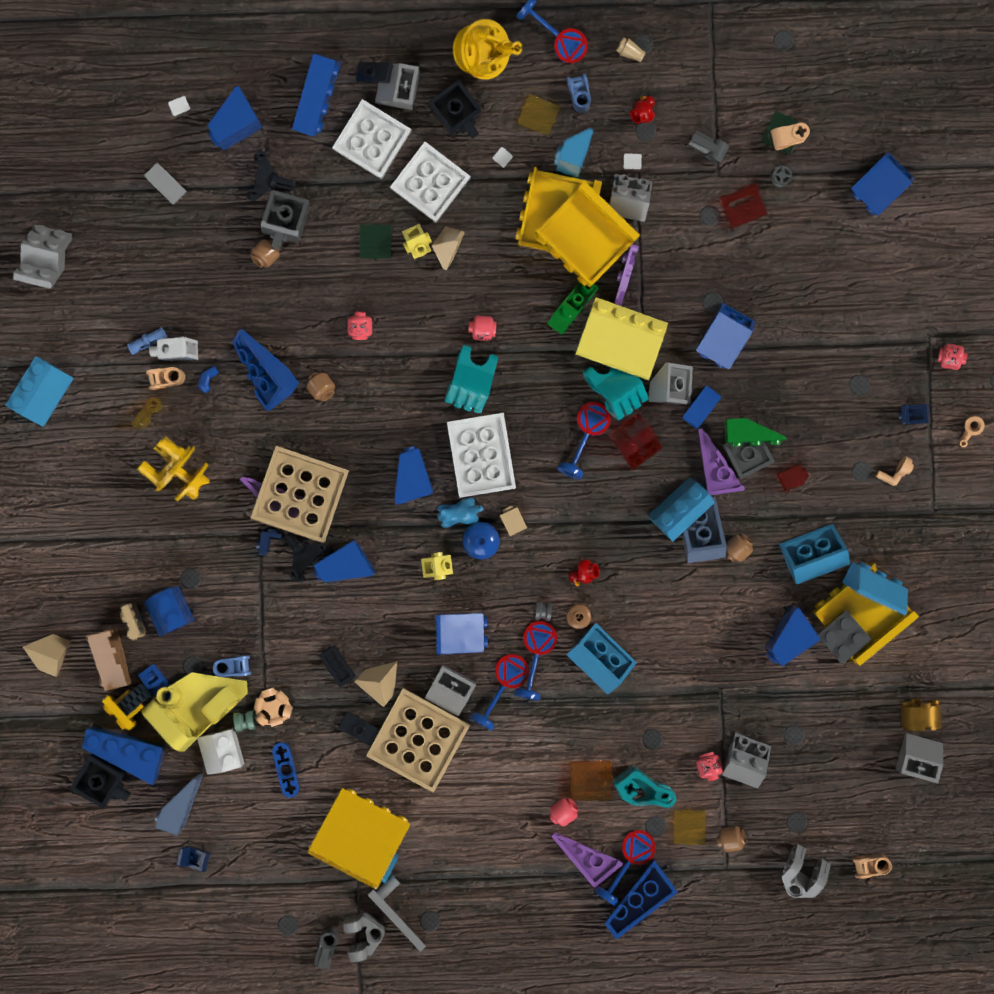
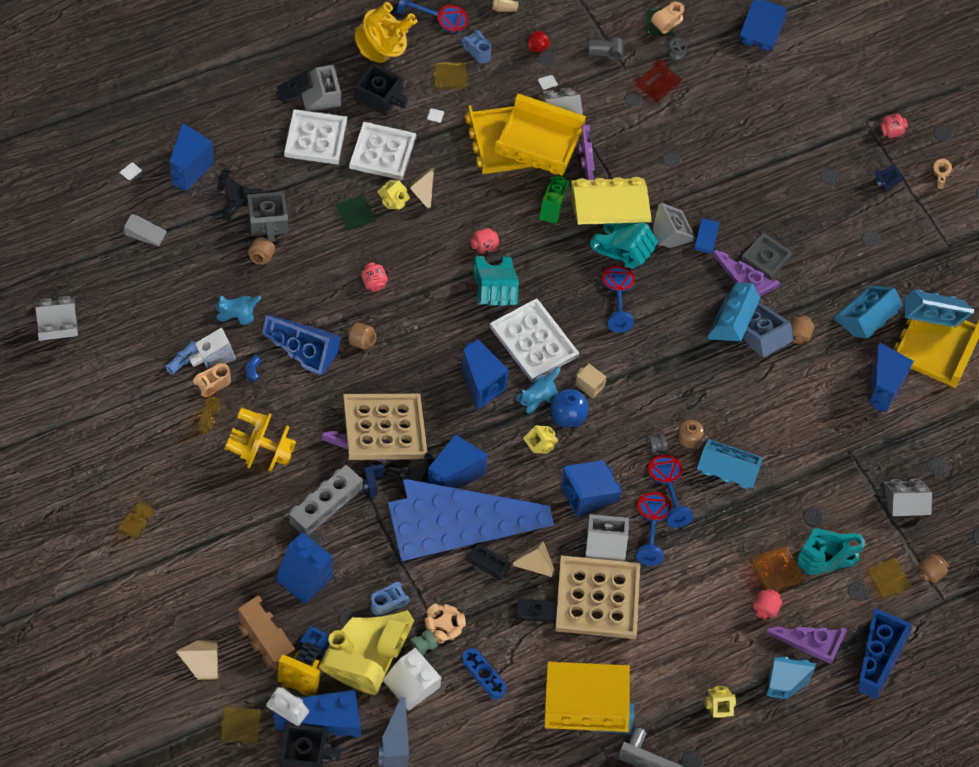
camera: 25 degrees left, 30 degrees down
dark azure slope [5,356,74,427] -> none
tan plate [120,603,147,640] -> none
blue wedge [292,54,342,137] -> none
dark azure slope [554,129,593,178] -> none
red animal [569,559,600,586] -> none
piece [594,830,655,907] -> none
clear red slope [608,413,663,471] -> none
slope [696,302,756,369] -> none
coral head [696,752,723,782] -> none
green slope [724,418,786,447] -> none
clear red window [777,465,809,494] -> none
dark grey plate [817,610,871,665] -> none
light nougat plate [875,456,914,486] -> none
none -> clear yellow plate [119,502,154,540]
none -> dark azure animal [215,295,261,325]
none -> clear yellow piece [221,707,261,743]
none -> white piece [266,687,309,726]
none -> light grey brick [289,465,363,536]
none -> blue wing [387,479,554,561]
none -> light yellow brick [705,686,736,718]
none -> dark azure slope [766,657,816,699]

